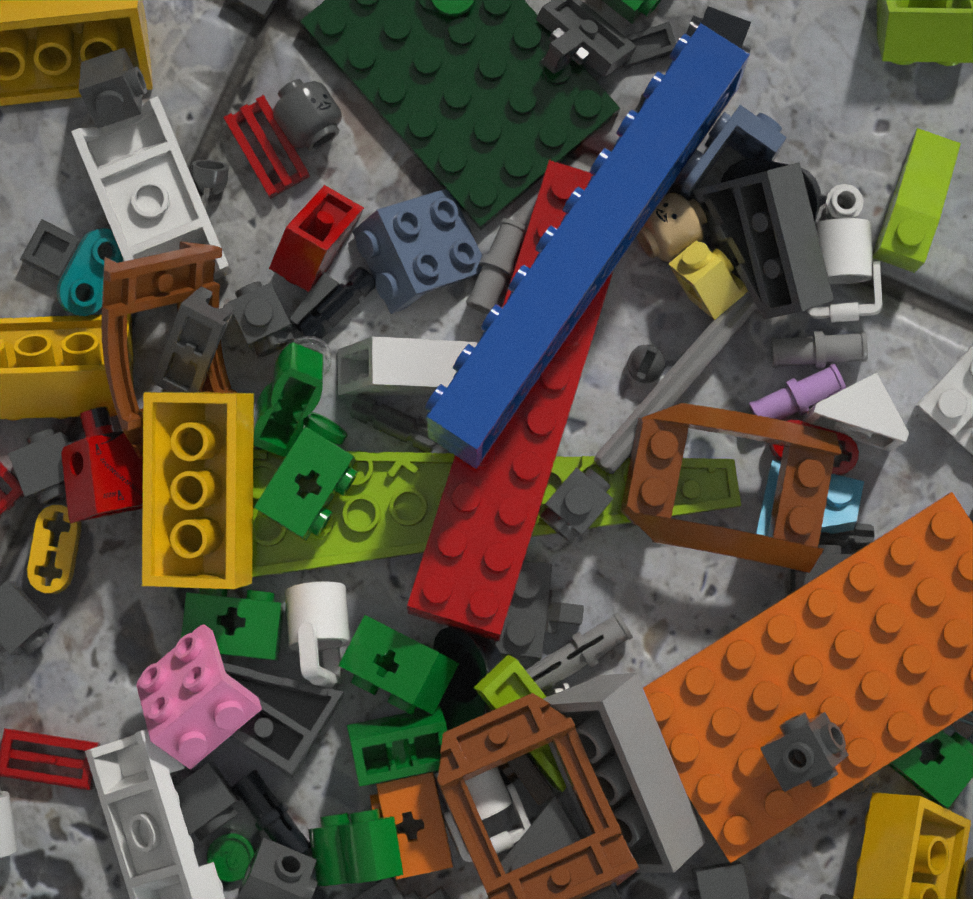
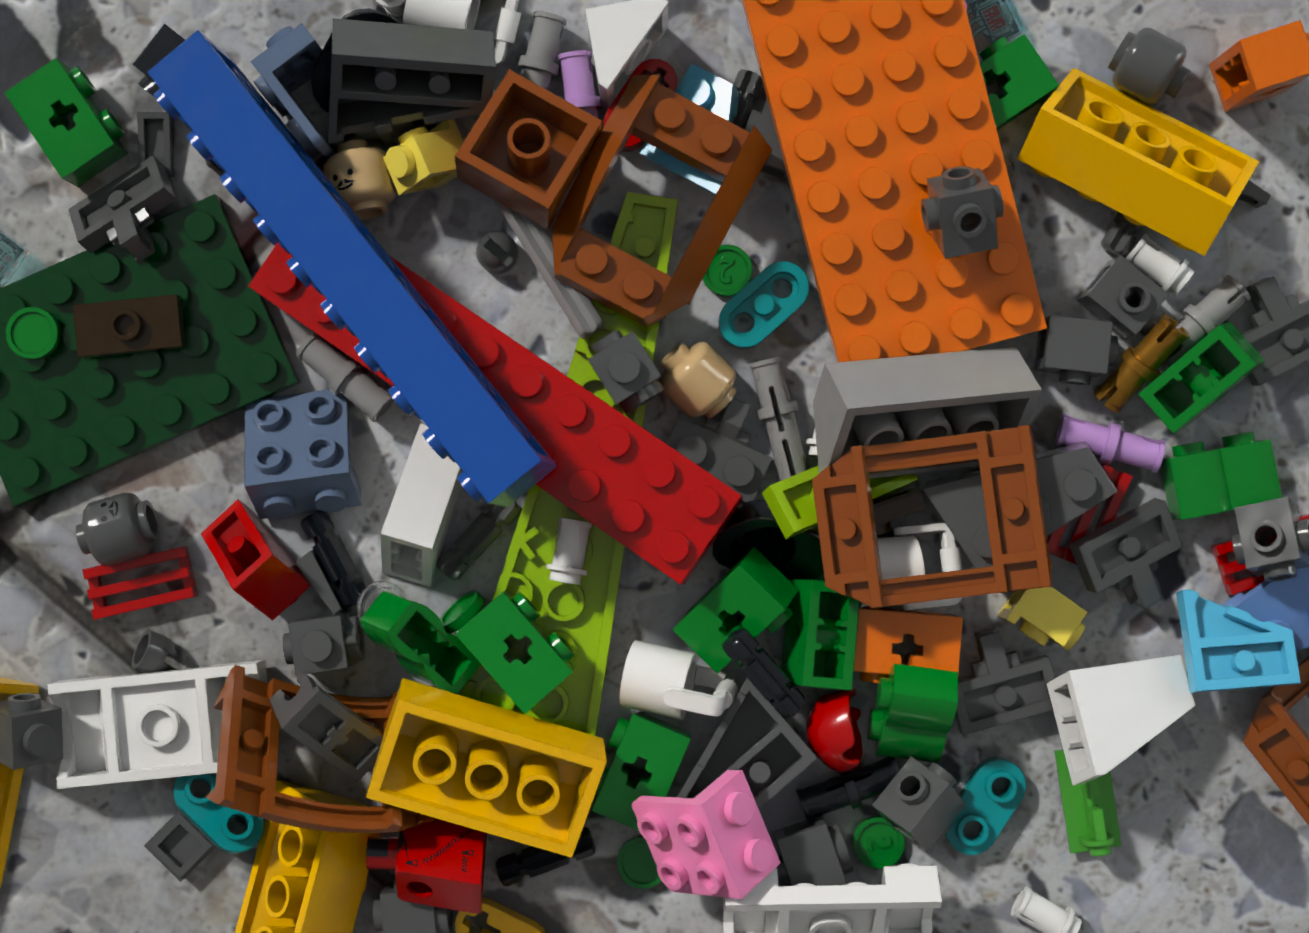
camera: 70 degrees left, 5 degrees up
none -> dark brown plate [72,294,186,359]
none -> dark orange brick [455,69,602,229]
none -> black axle [495,827,596,887]
none -> white pin [546,518,592,585]
none -> green piece [617,836,661,889]
none -> tan head [660,341,737,419]
none -> green piece [702,245,752,297]
none -> teal plate [718,261,809,349]
none -> black axle [722,628,806,718]
none -> red hair [806,688,863,772]

